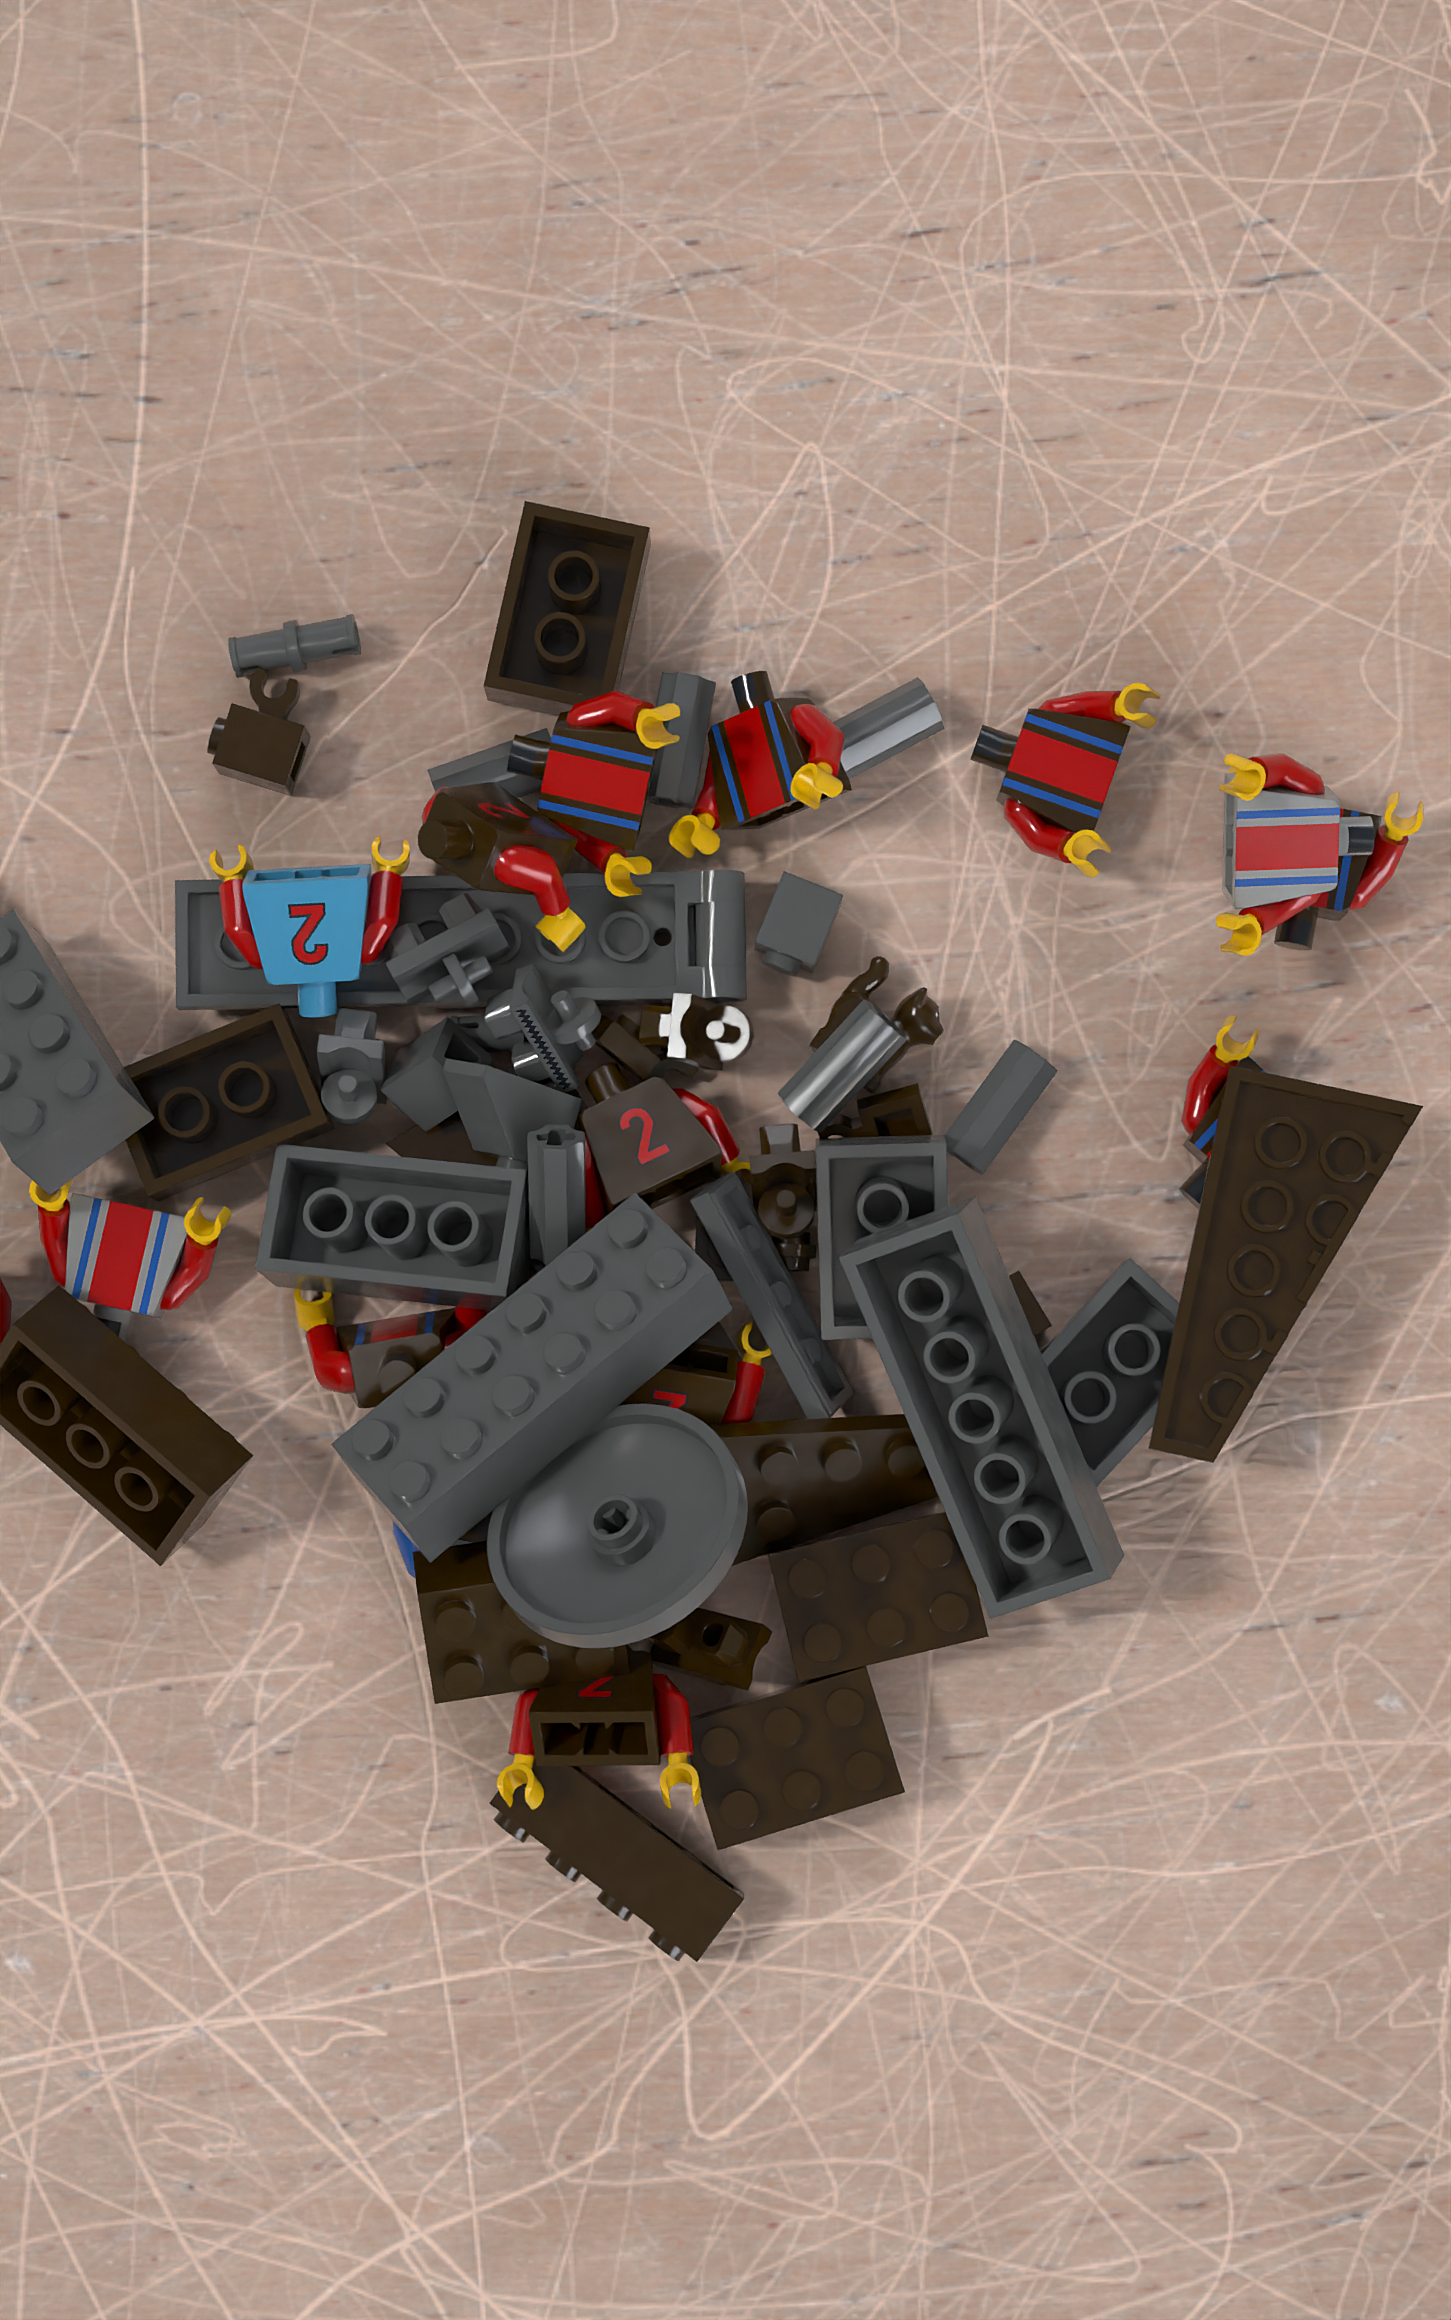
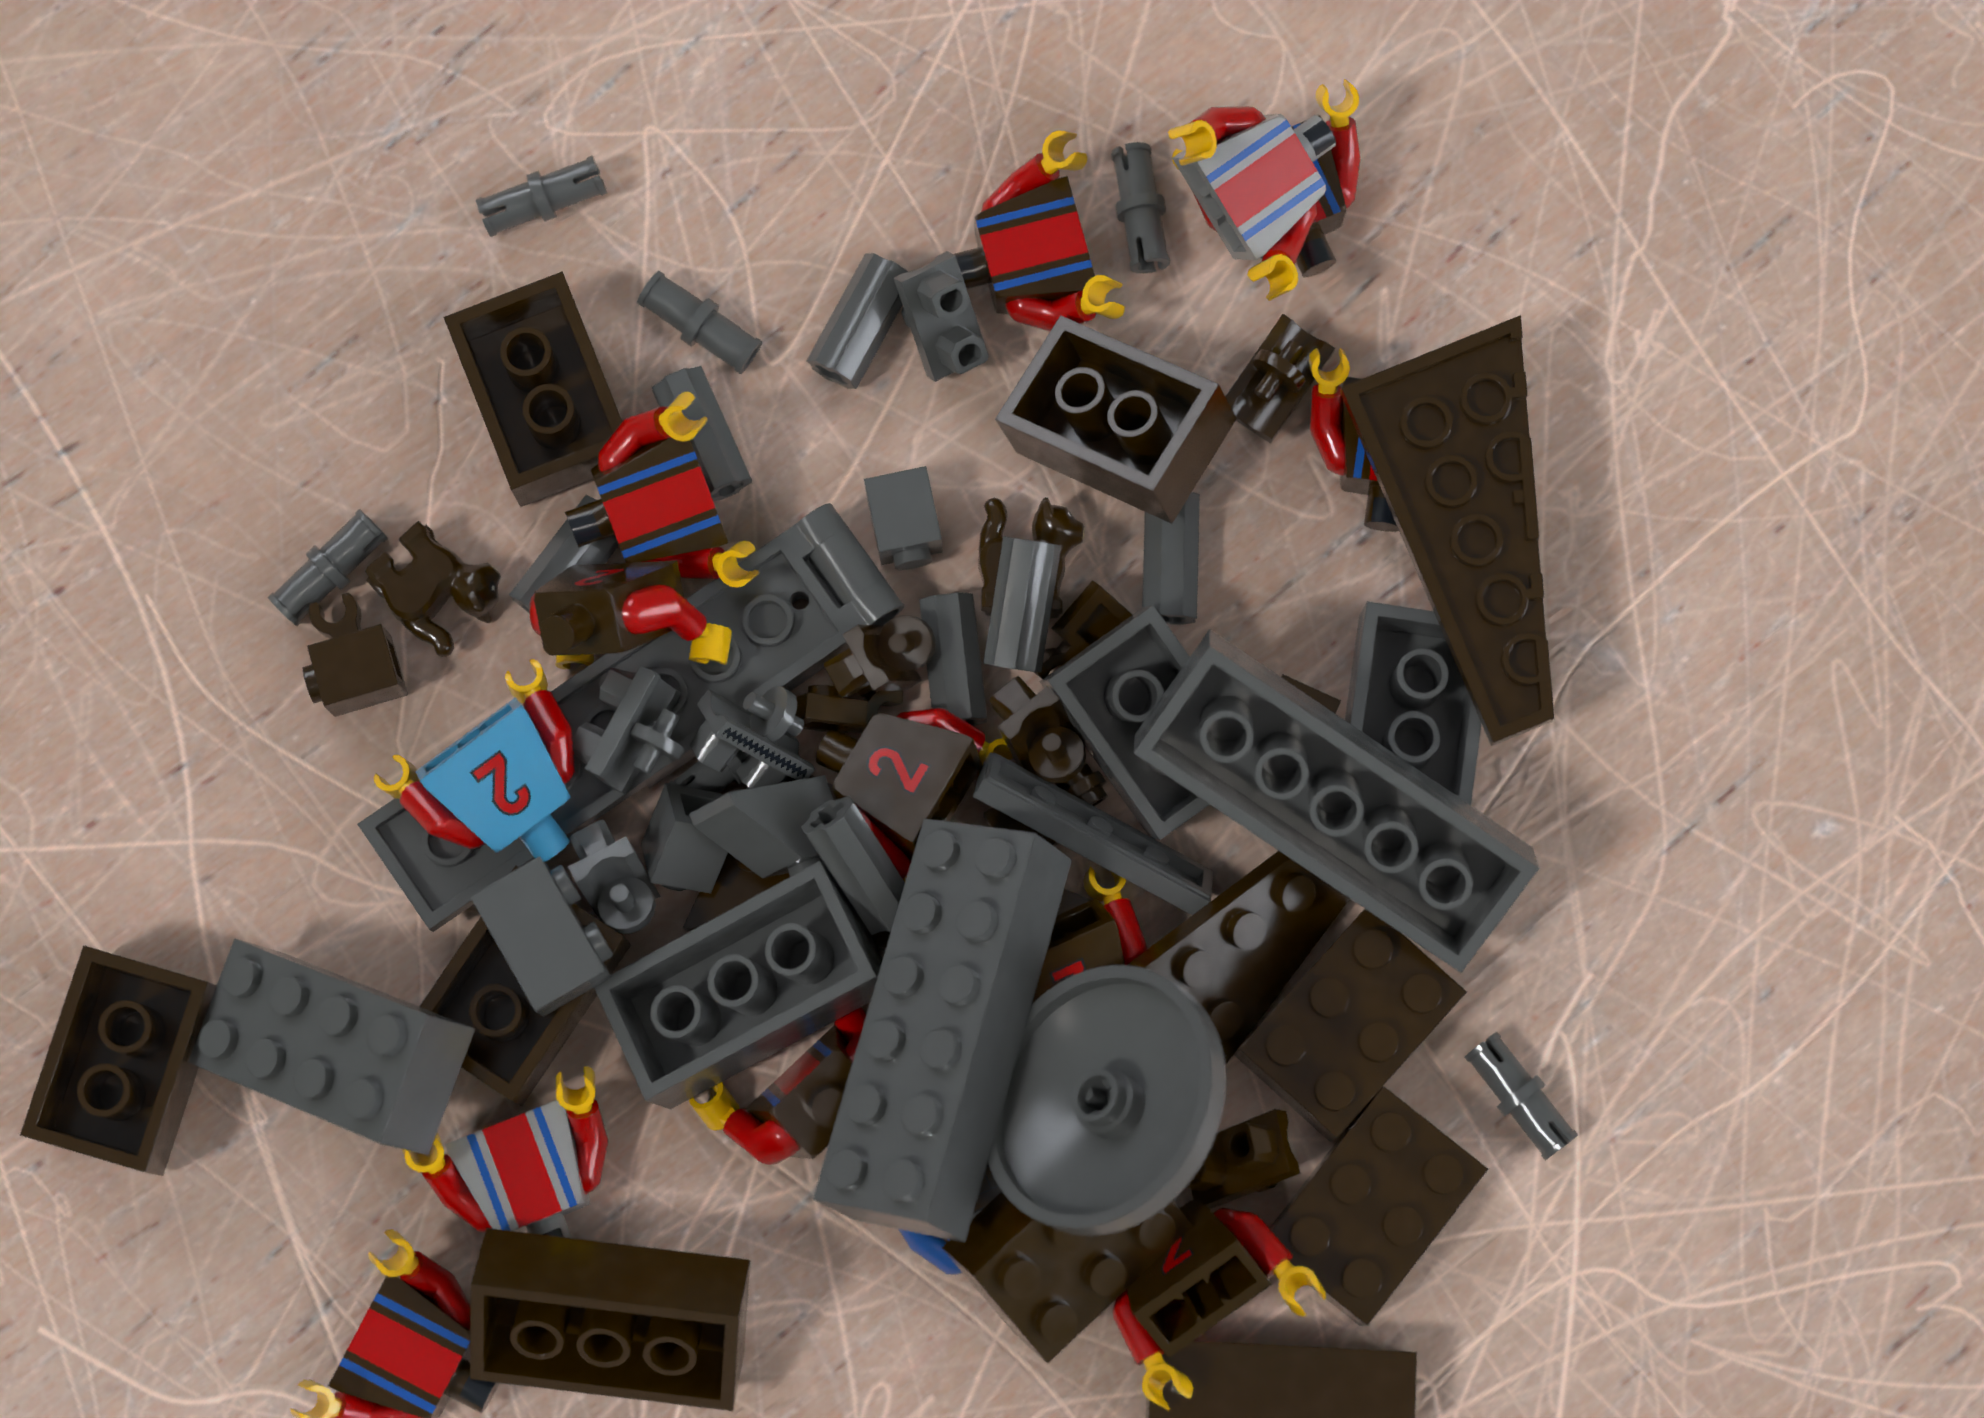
camera: 35 degrees left, 5 degrees down
torso [669,670,852,858] -> none
none -> dark brown animal [365,521,501,657]
none -> dark grey brick [470,856,614,1017]
none -> dark grey pin [476,155,607,237]
none -> dark grey pin [637,271,763,374]
none -> dark grey hips [894,251,989,382]
none -> dark grey axle [920,592,987,726]
none -> dark brown brick [995,315,1237,524]
none -> dark grey pin [1111,142,1170,274]
none -> dark brown hips [1225,314,1335,444]
none -> dark grey pin [1464,1032,1578,1161]

